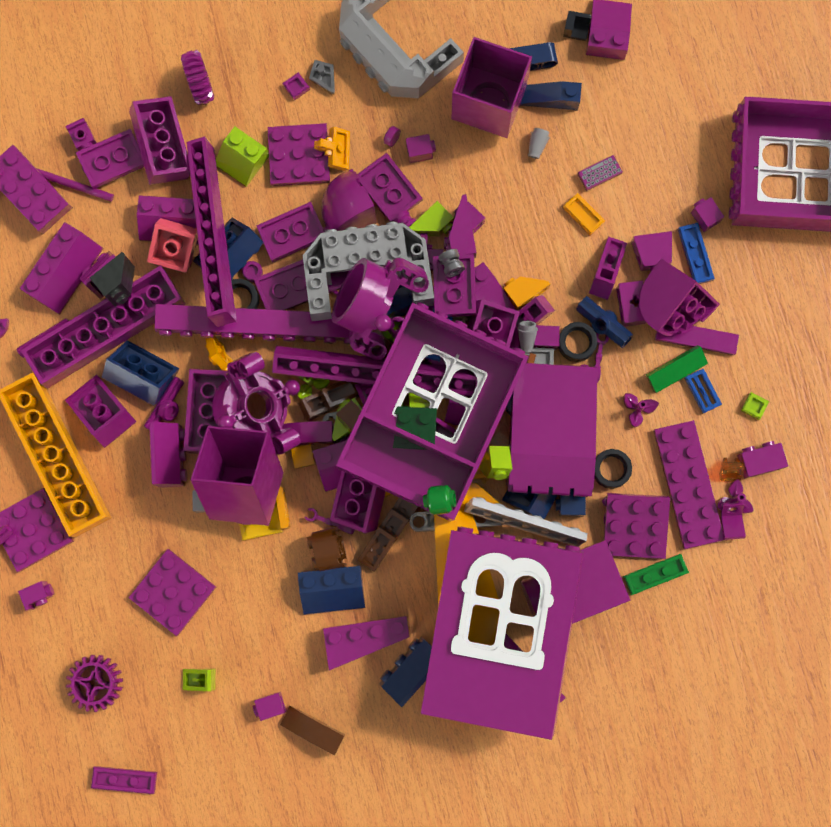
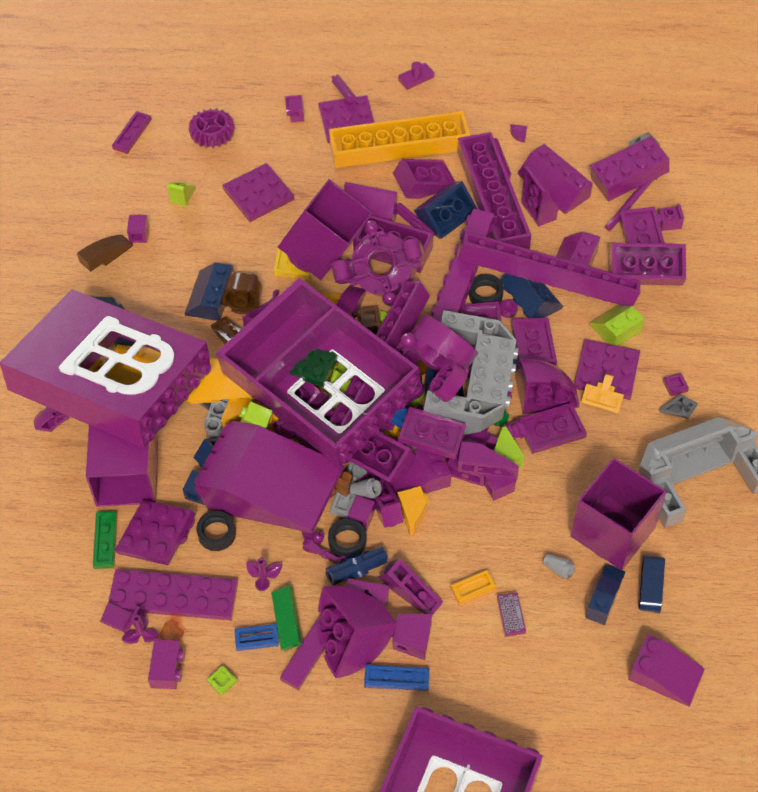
camera: 105 degrees right, 25 degrees down
pearl dark grey slope [90,252,135,307] -> none
coral brick [147,218,198,273] -> none
magenta tile [158,400,179,421] -> none
magenta gear [181,50,214,105] -> none
light orange hinge [205,335,233,371] -> none
light orange tile [276,487,291,530] -> none
magenta wedge [323,616,410,670] -> none
magenta tile [384,126,401,147] -> none
magenta brick [406,134,436,163] -> none
green head [423,485,456,515] -> none
flat silver wheel [438,249,465,277] -> none
light grey plate [464,497,588,547] -> none
black panel [563,11,592,41] -> none
magenta brick [691,197,724,232] -> none

